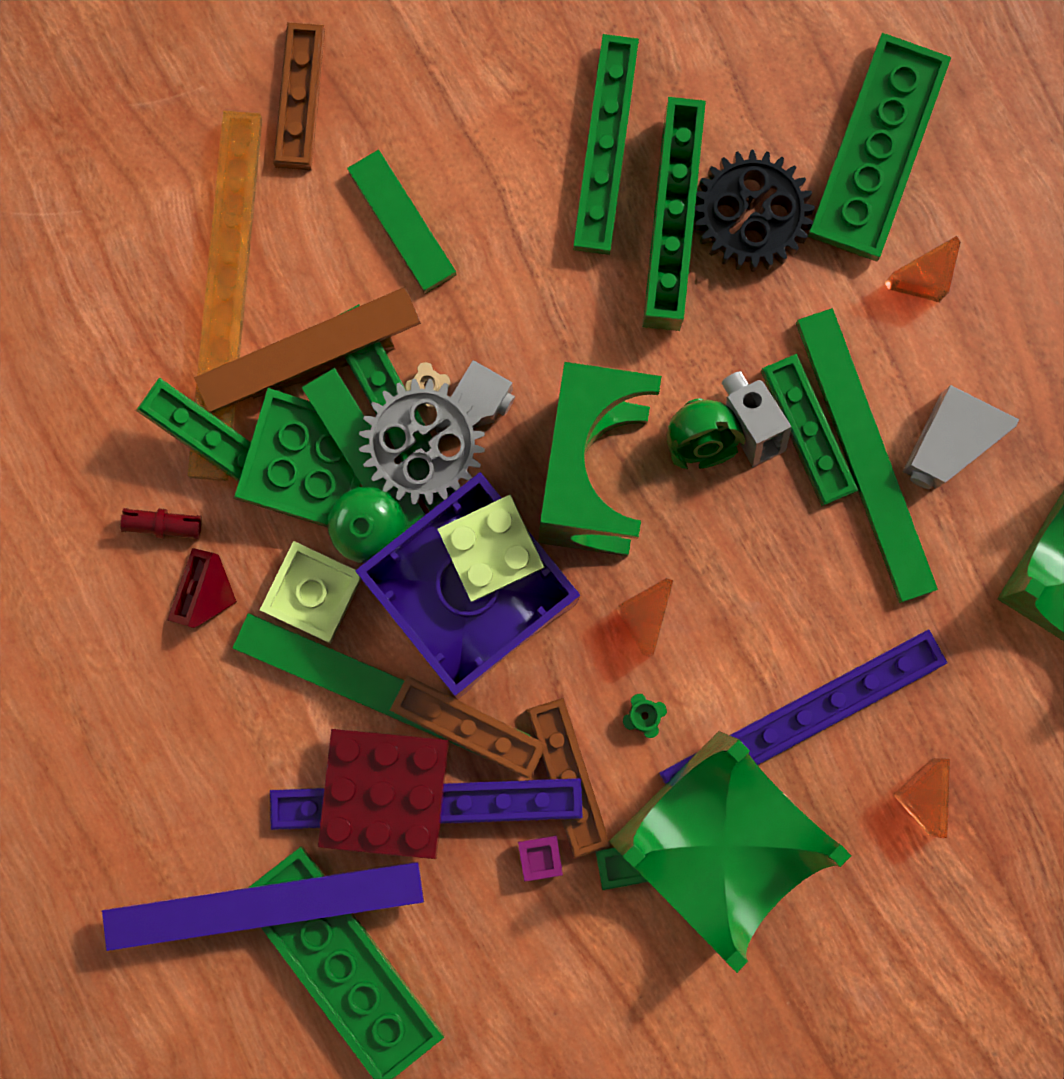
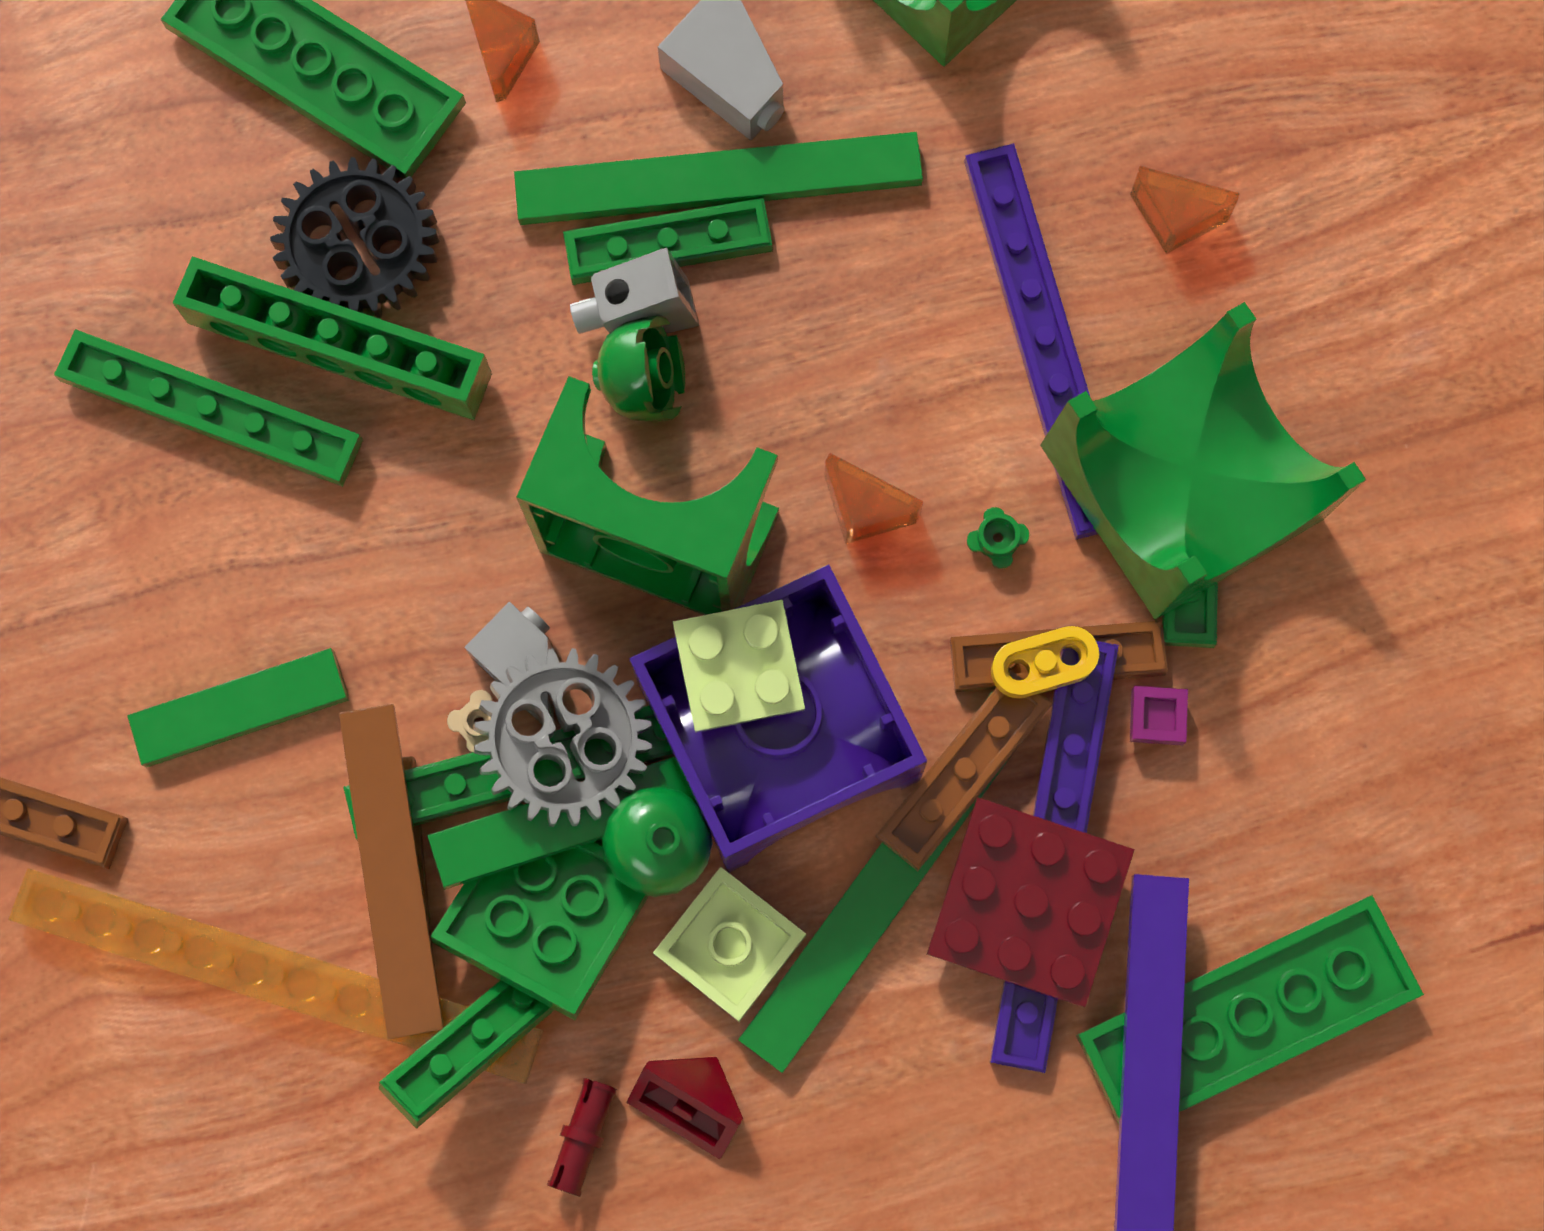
camera: 70 degrees left, 5 degrees down
none -> yellow plate [991,626,1099,698]

